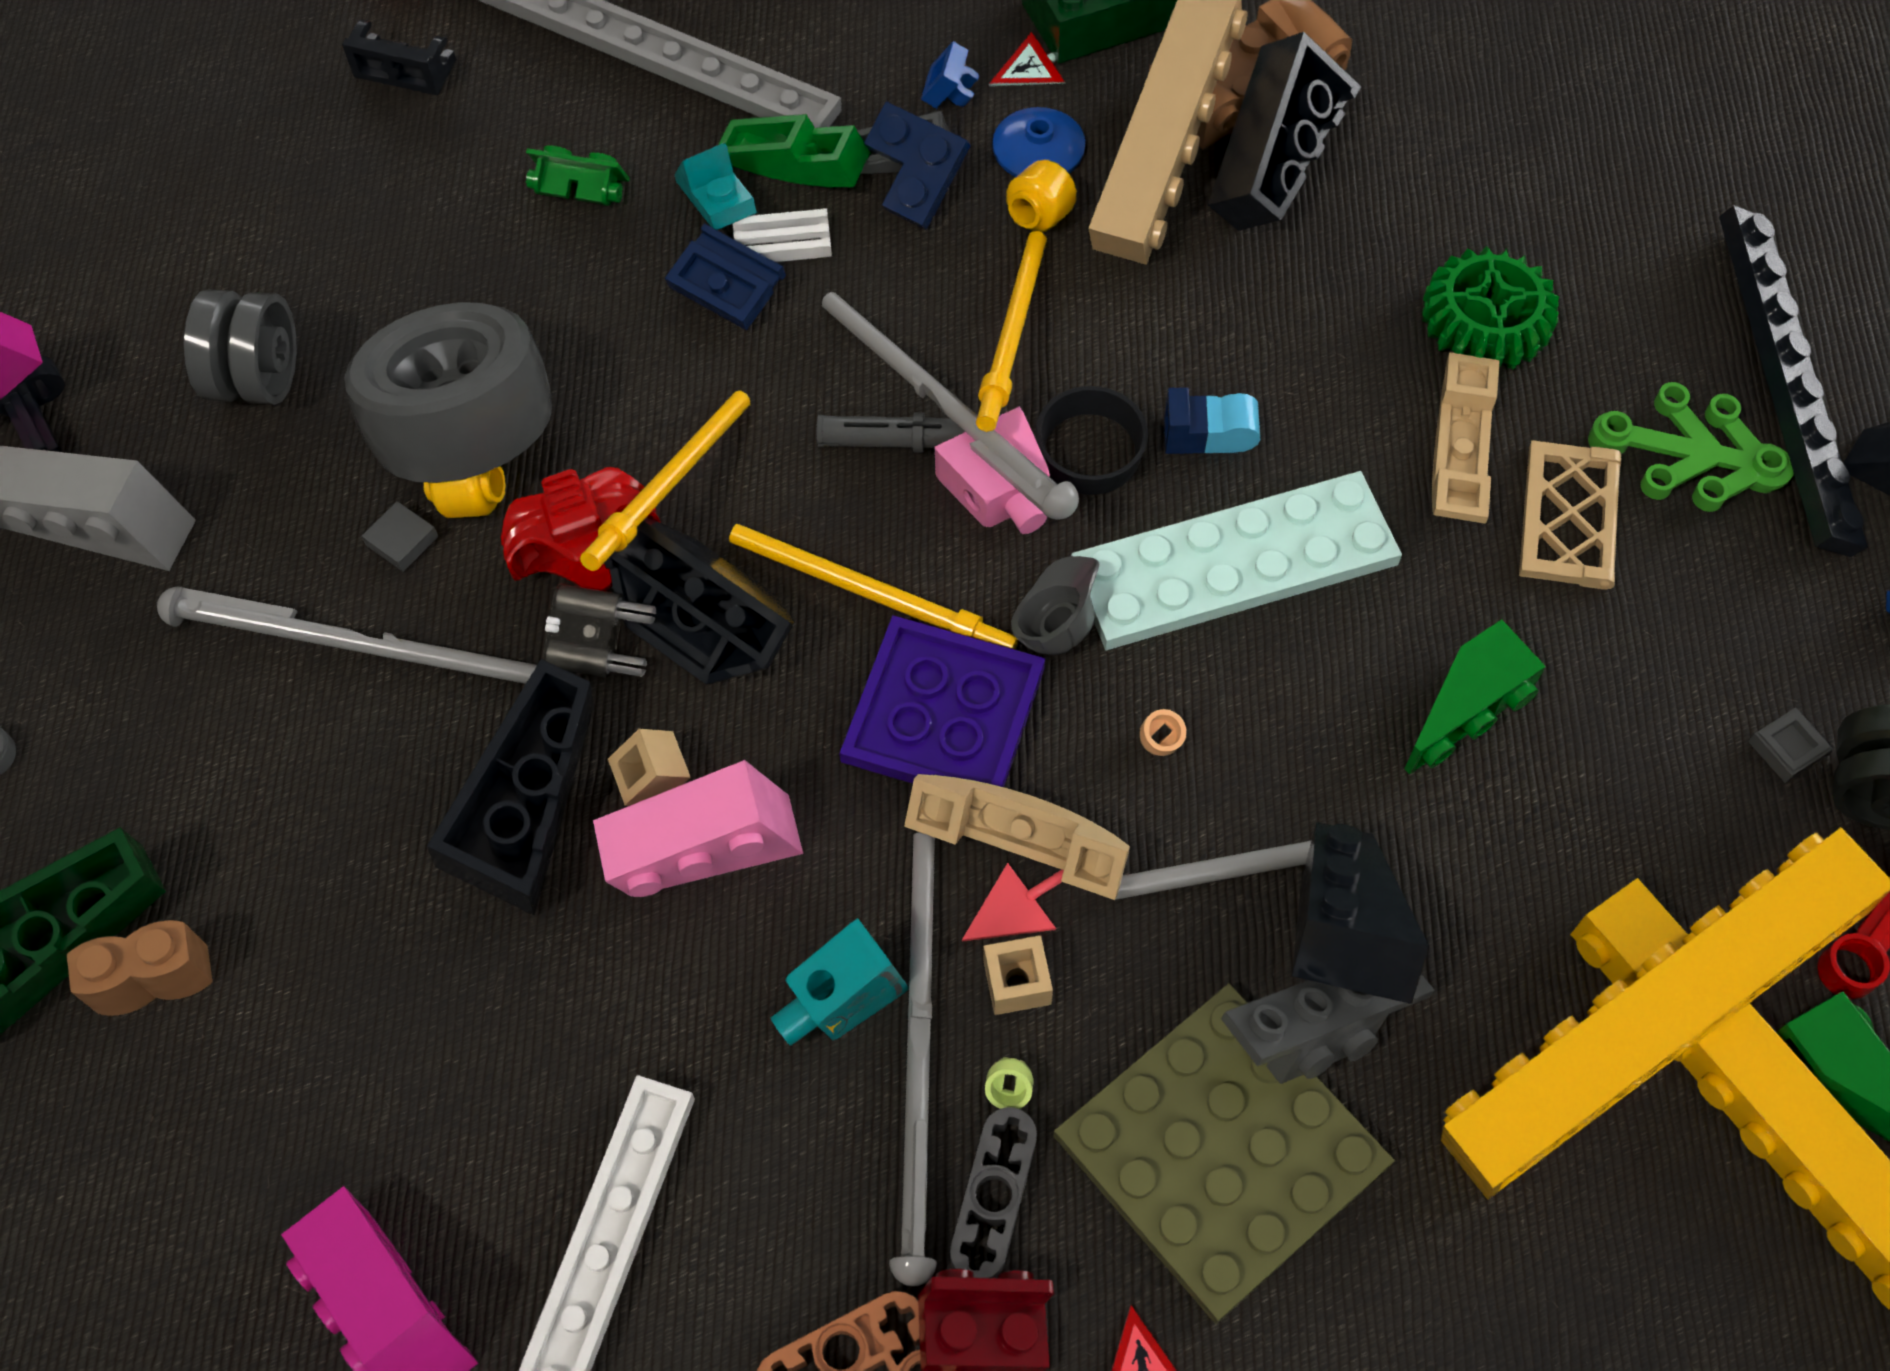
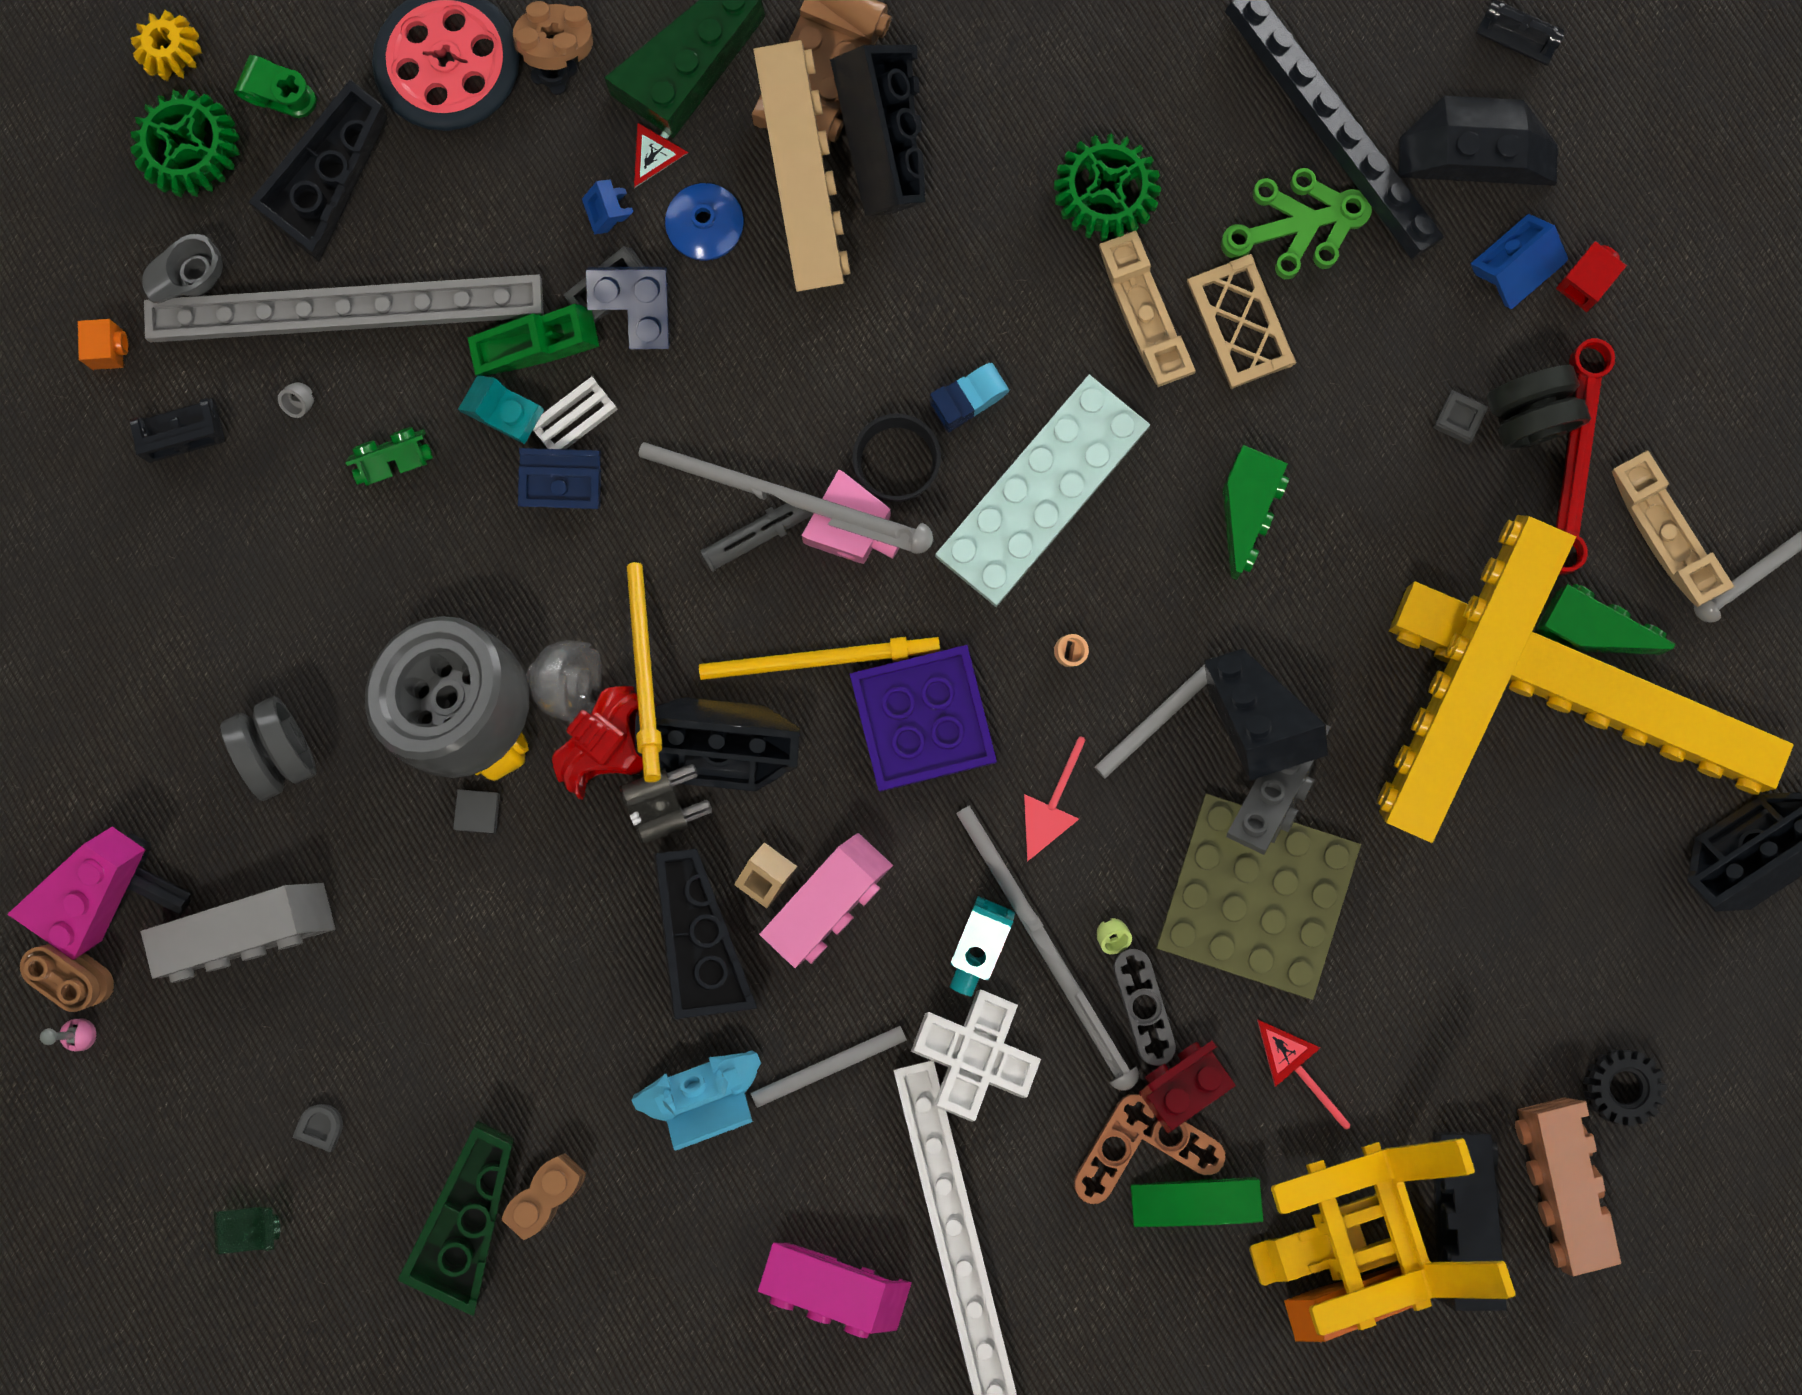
camera: 30 degrees left, 20 degrees up
light grey bar [157,586,537,684] -> none
tan slope [904,774,1130,900] -> none
yellow bar [976,231,1047,432] -> none
tan plate [983,935,1053,1015] -> none
yellow head [1006,160,1077,232] -> none
dark grey piece [1011,556,1100,655] -> none
none -> light grey hinge [278,382,314,418]
none -> clear cylinder [527,640,602,722]
none -> medium azure piece [631,1050,761,1151]
none -> light grey bar [751,1026,907,1108]
none -> white plate [911,989,1041,1122]

